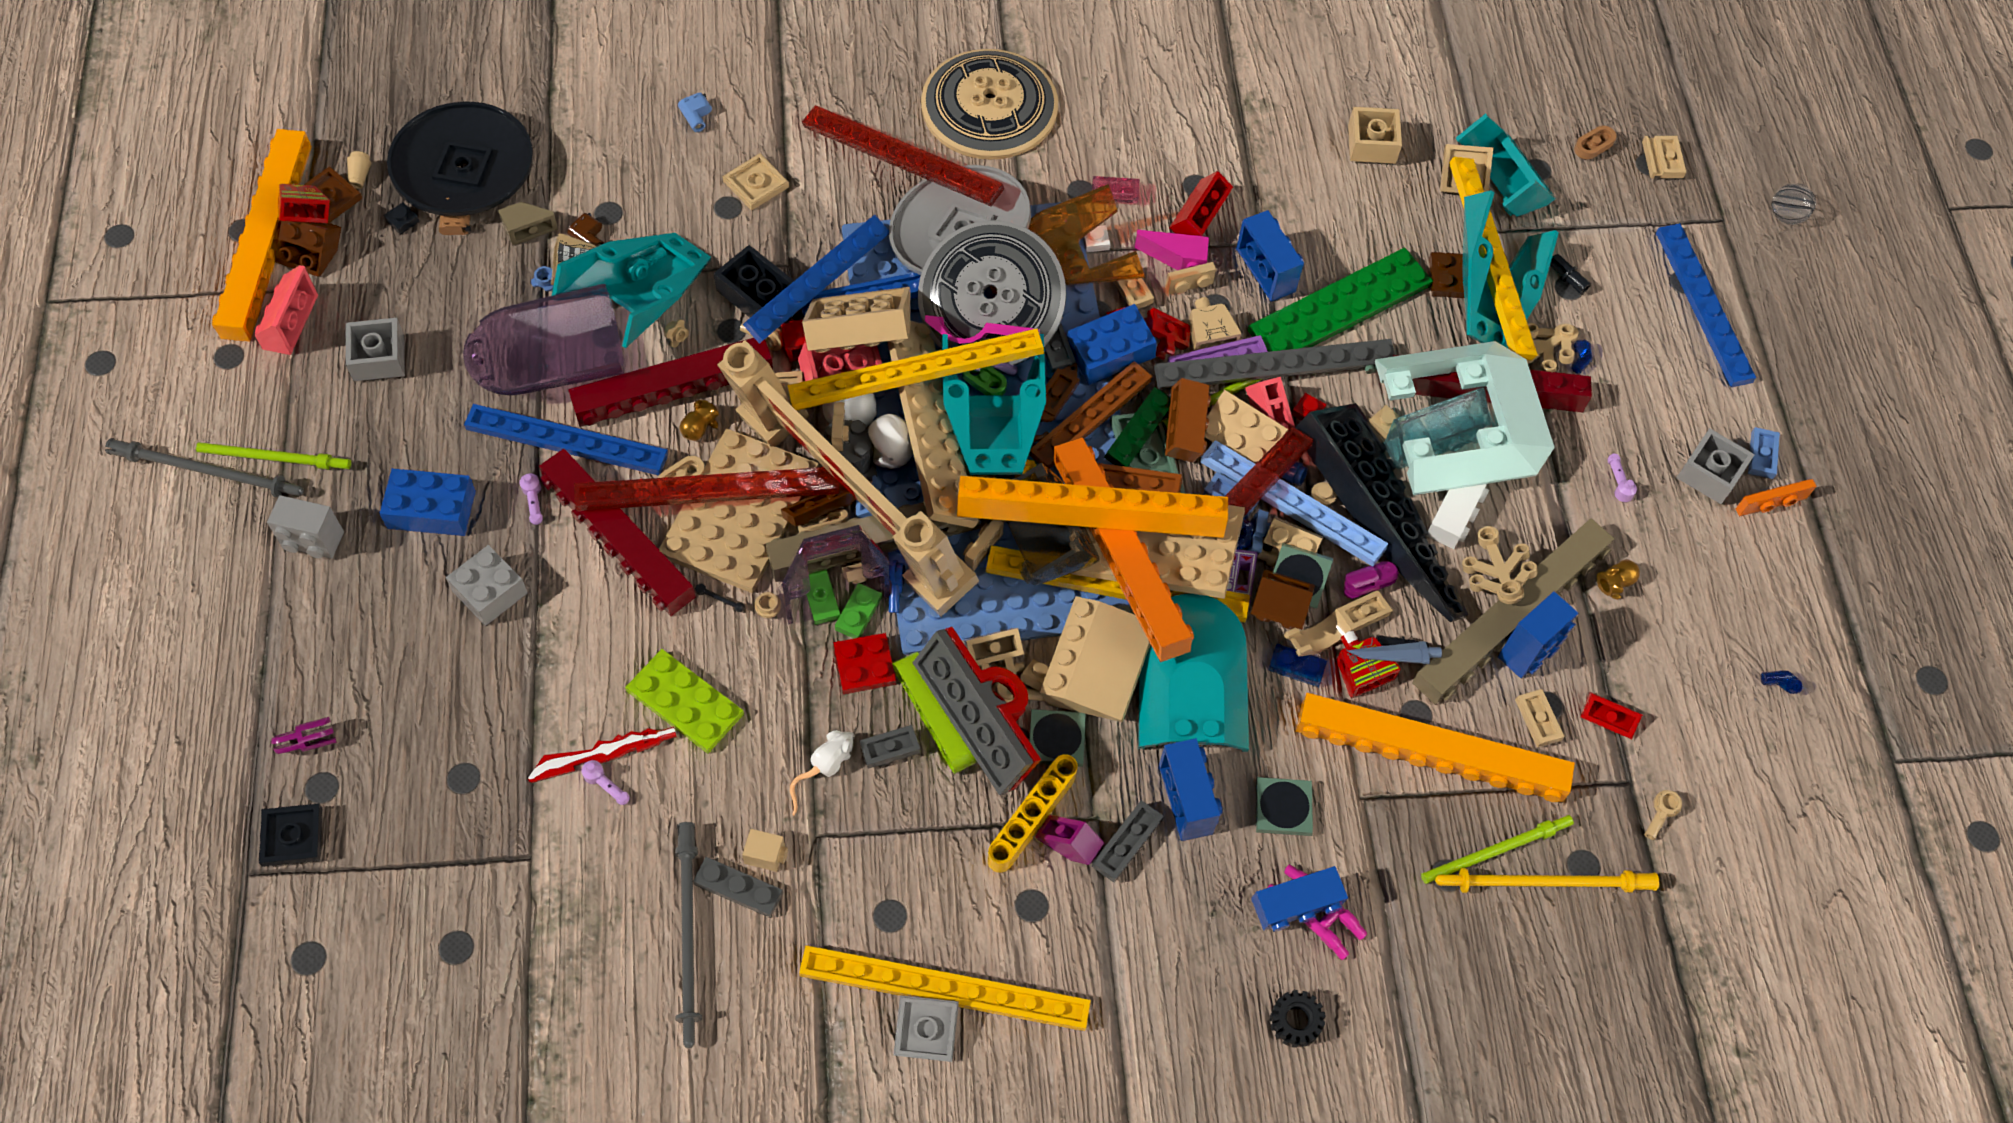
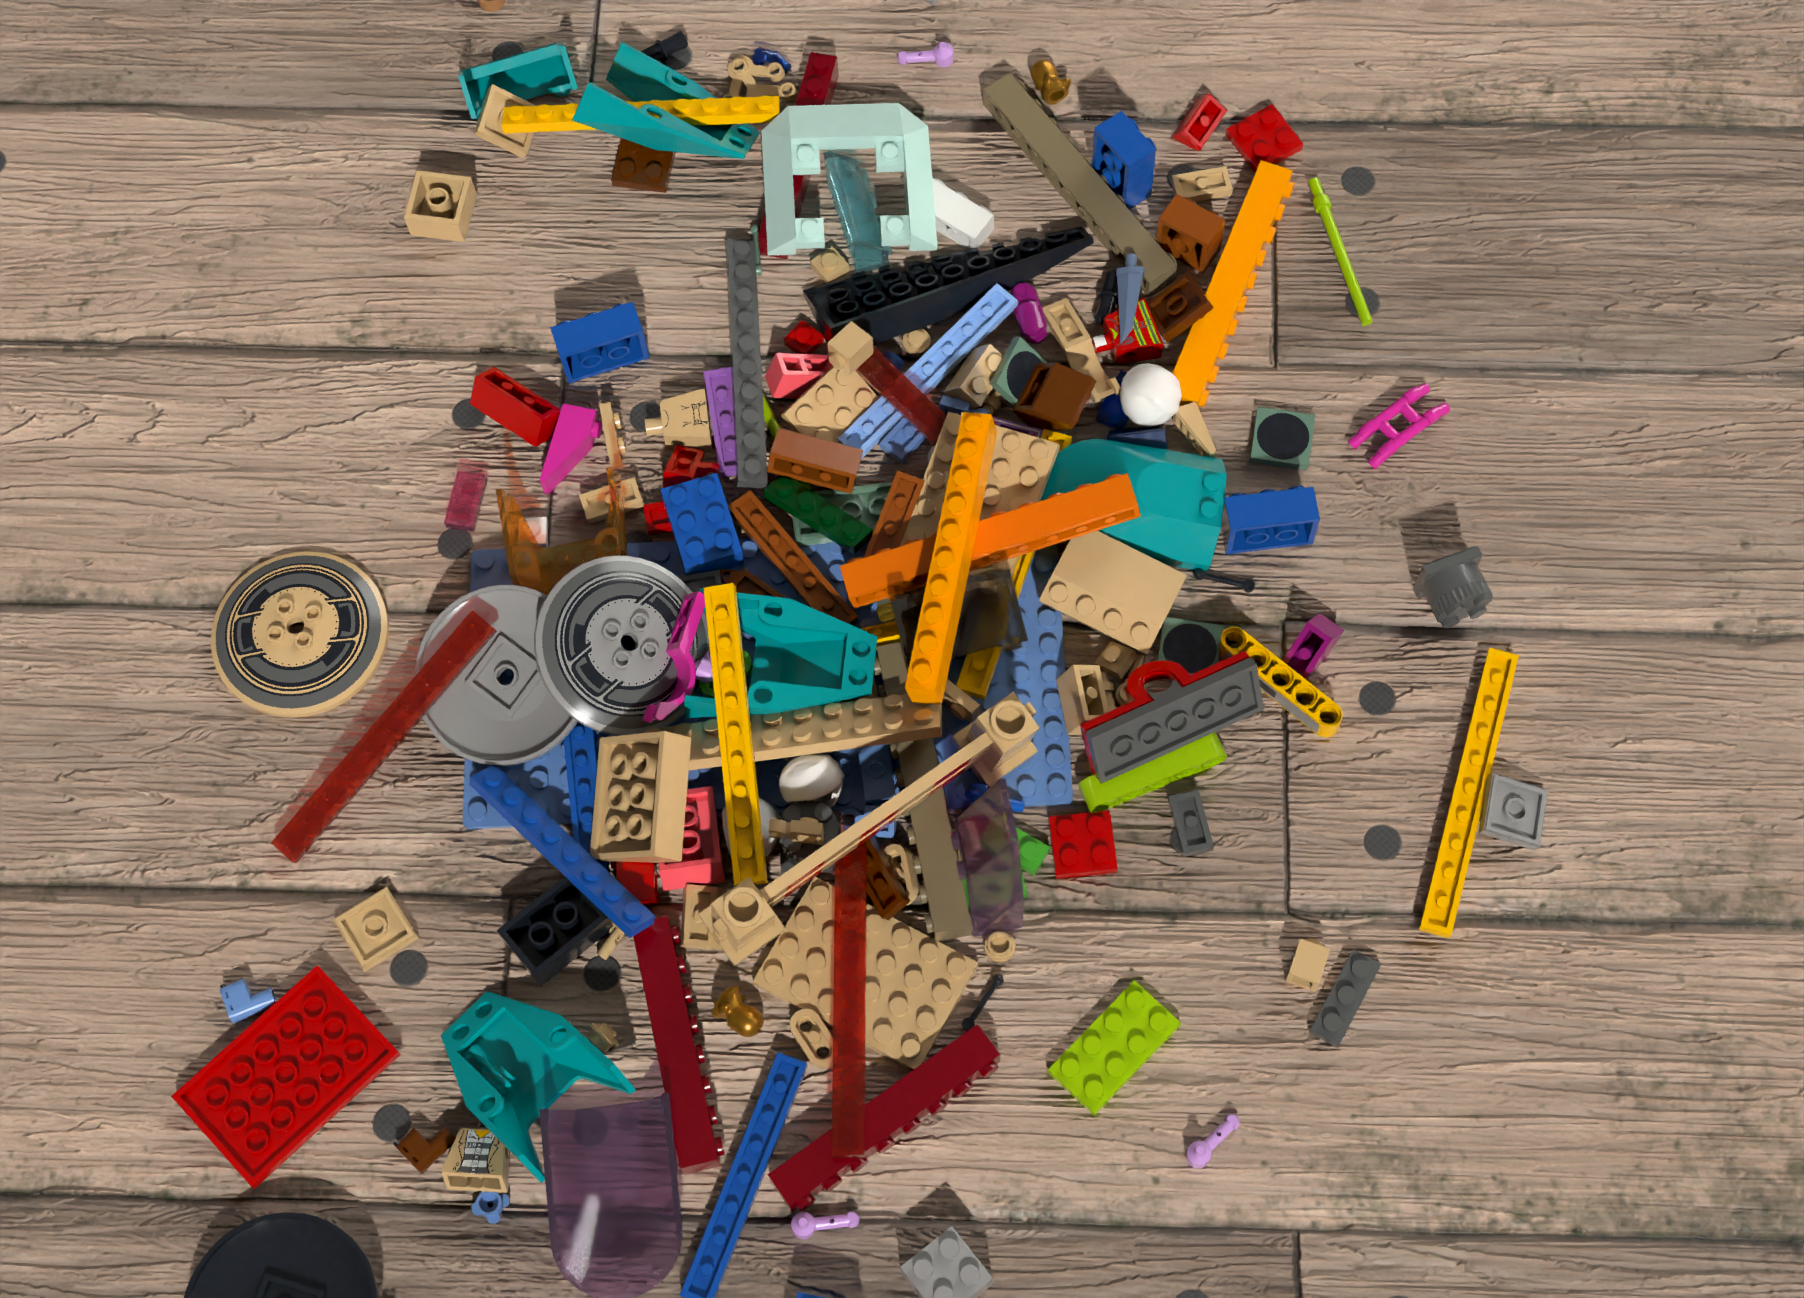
camera: 75 degrees left, 5 degrees up
dark tan slope [498,202,558,246] -> none
red sword [528,727,677,783] -> none
dark grey bar [675,822,702,1049] -> none
white animal [790,730,855,816] -> none
dark grey plate [1092,800,1164,883] -> none
green plate [1247,247,1433,352] -> none
blue brick [1251,866,1348,932] -> none
black tyre [1270,990,1326,1048] -> none
yellow bar [1435,868,1659,893] -> none
tan plant [1462,526,1538,604] -> none
tan plate [1644,790,1682,840] -> none
none -> red plate [171,965,401,1189]
none -> tan brick [828,321,873,375]
none -> dark blue slope [1107,424,1168,450]
none -> white piece [1119,363,1182,427]
none -> reddish brown plate [1147,271,1214,343]
none -> dark orange brick [1156,194,1225,274]
none -> tan slope [1173,402,1216,458]
none -> black hinge [1193,569,1255,593]
none -> red plate [1225,104,1303,173]
none -> dark grey piece [1413,546,1493,628]

